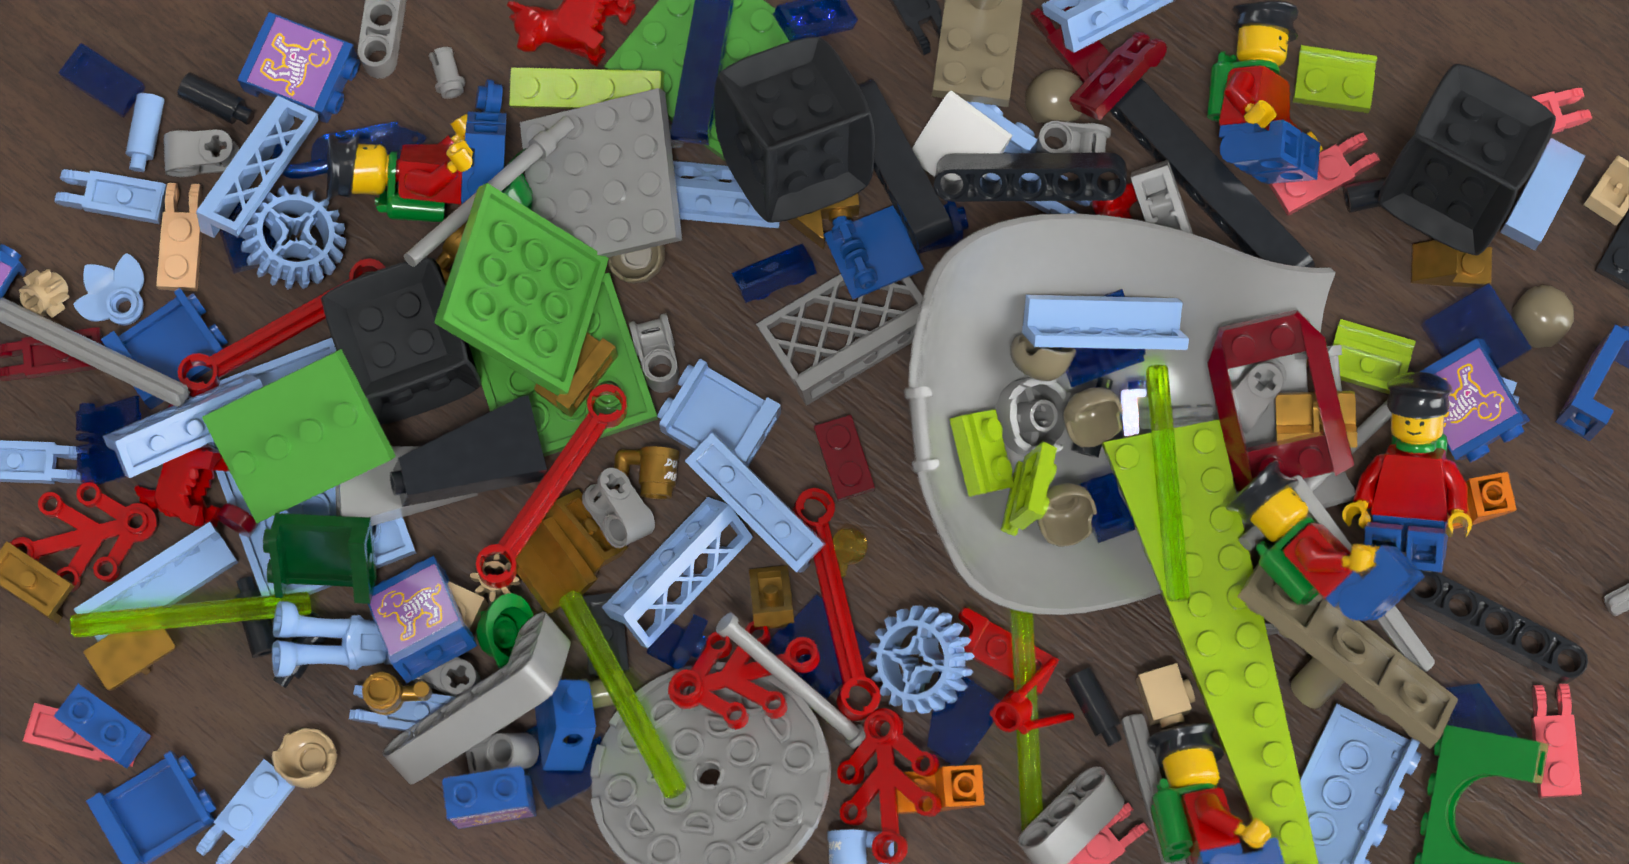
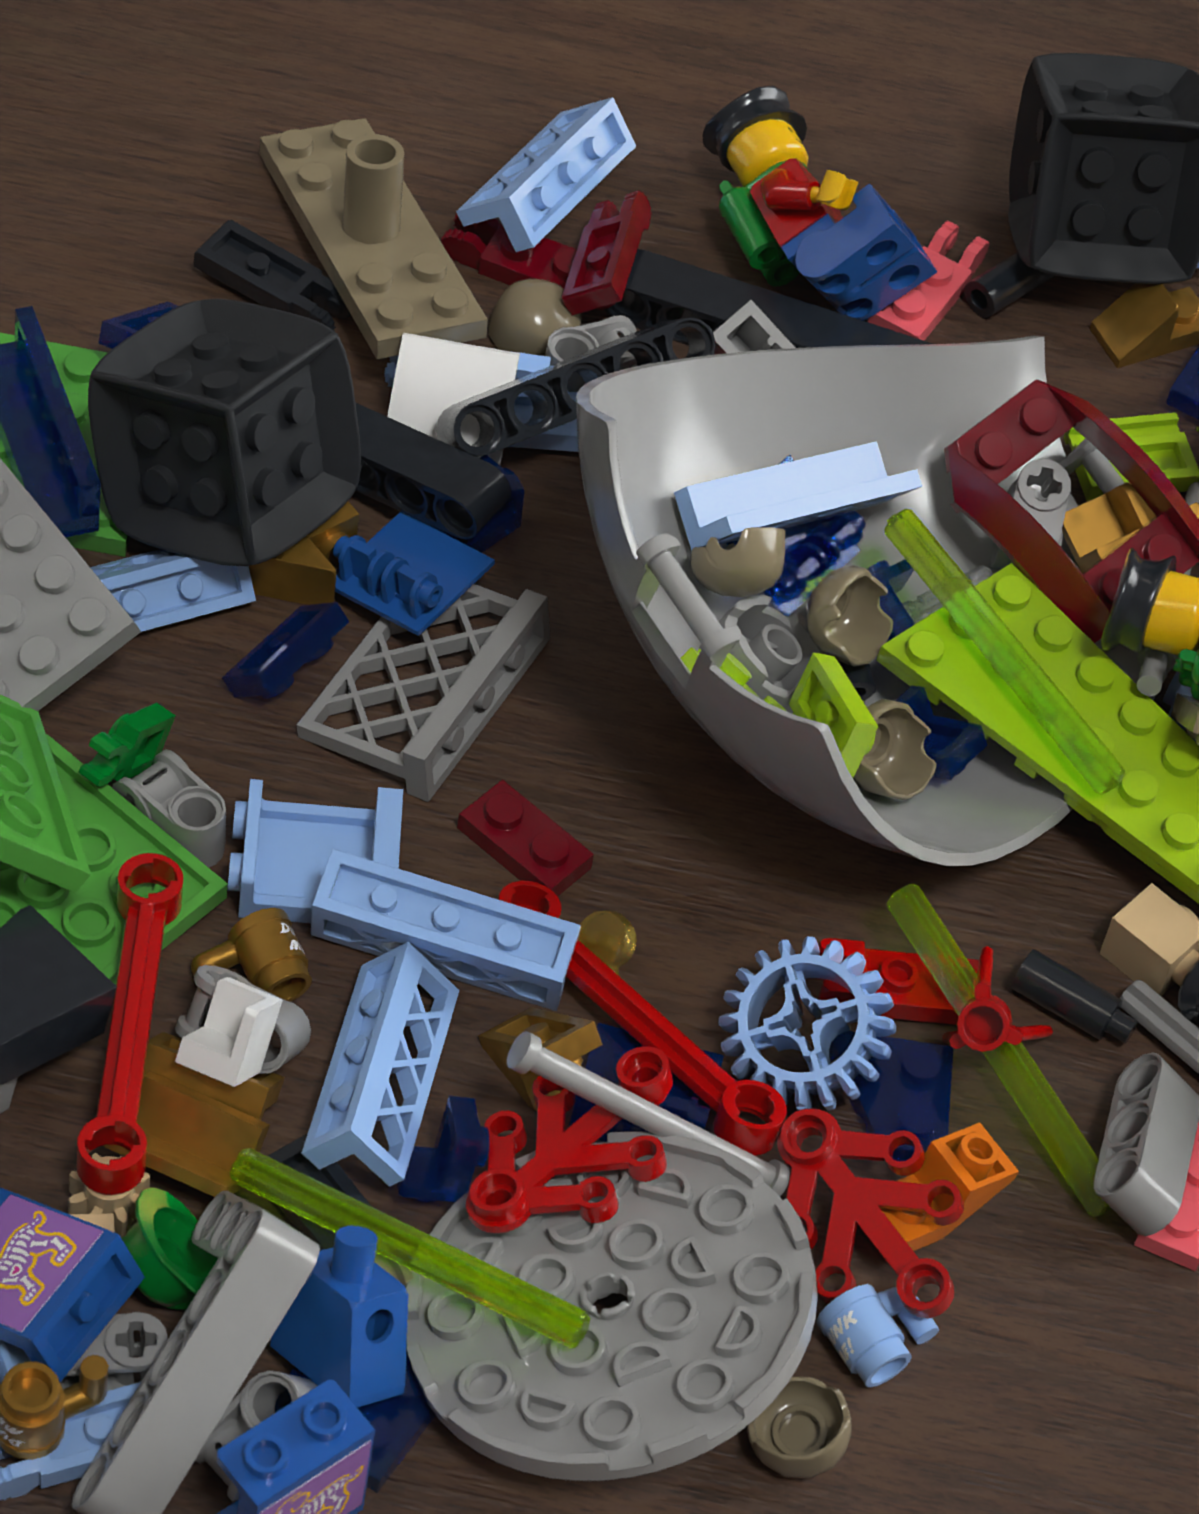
camera: 40 degrees left, 25 degrees down
pearl gold panel [534,333,618,417] -> none
dark tan hair [608,245,665,284] -> none
lime plate [1293,45,1377,113] -> none
none -> green plate [78,702,176,787]
none -> white panel [175,977,283,1087]

